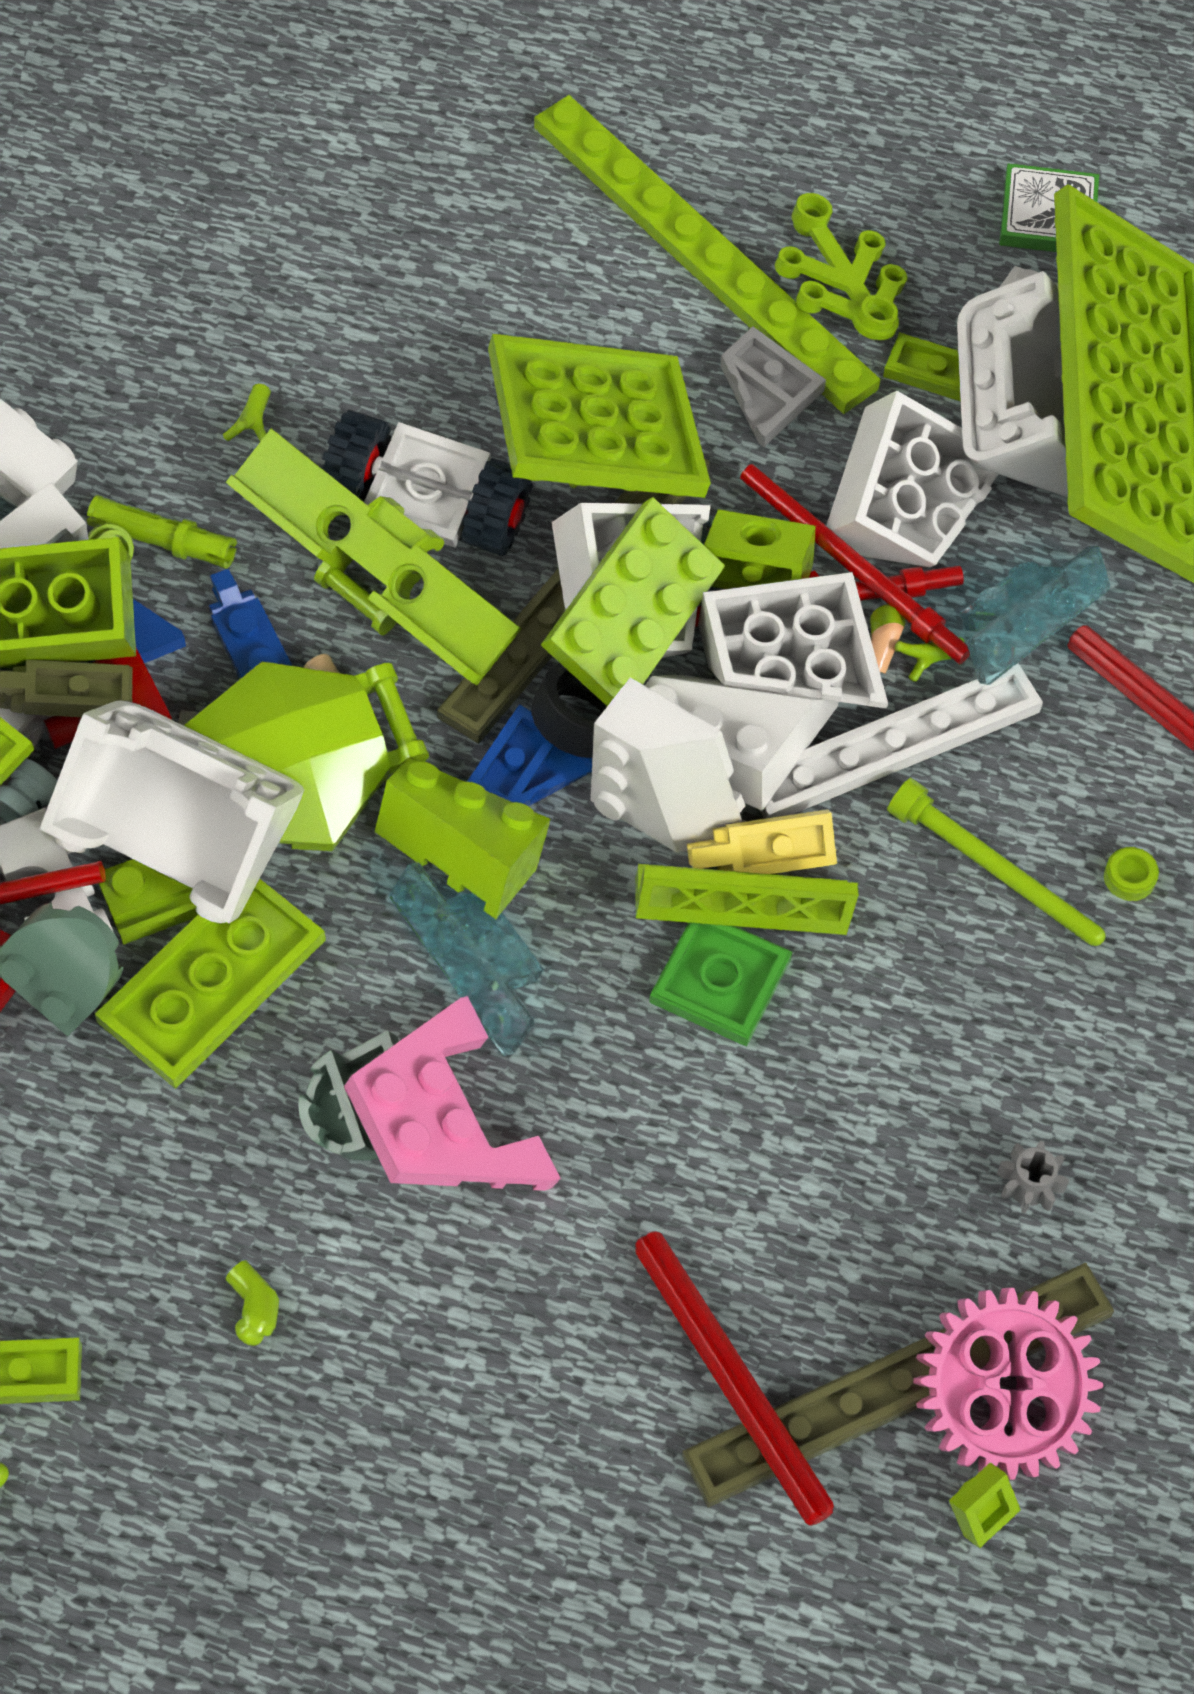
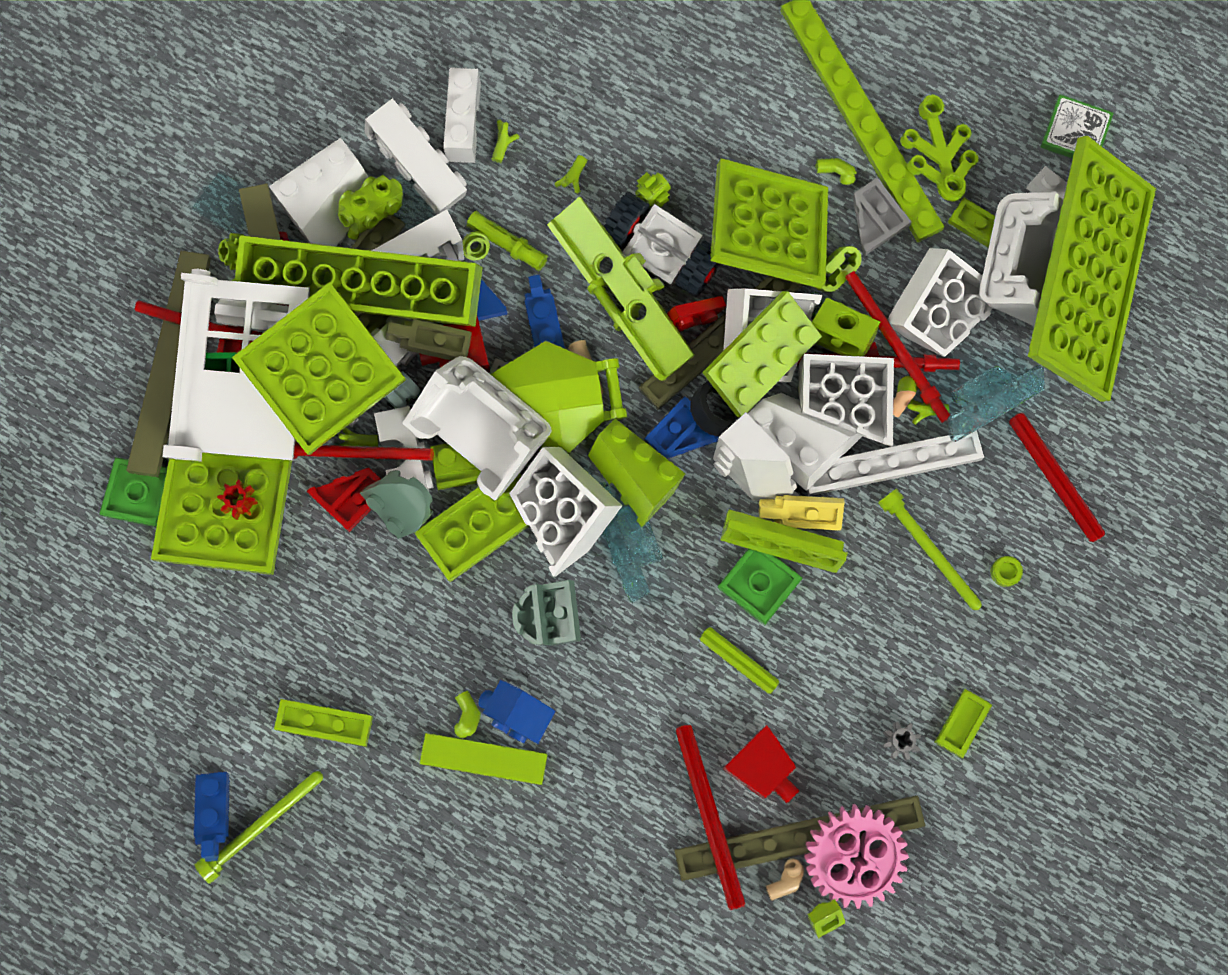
camera: 15 degrees right, 15 degrees up
bright pink wing [344,996,561,1191] -> none
none -> lime tile [419,733,548,785]
none -> white arch [443,68,481,163]
none -> blue brick [478,680,556,744]
none -> lime bar [491,120,520,163]
none -> white wedge [509,447,623,577]
none -> lime gear [635,172,671,208]
none -> red wing [667,296,726,332]
none -> lime axle [700,627,779,694]
none -> red torso [722,725,800,804]
none -> tan arm [766,858,804,901]
none -> lime beam [815,246,862,292]
none -> lime arm [816,158,857,185]
none -> lime tile [934,689,992,759]

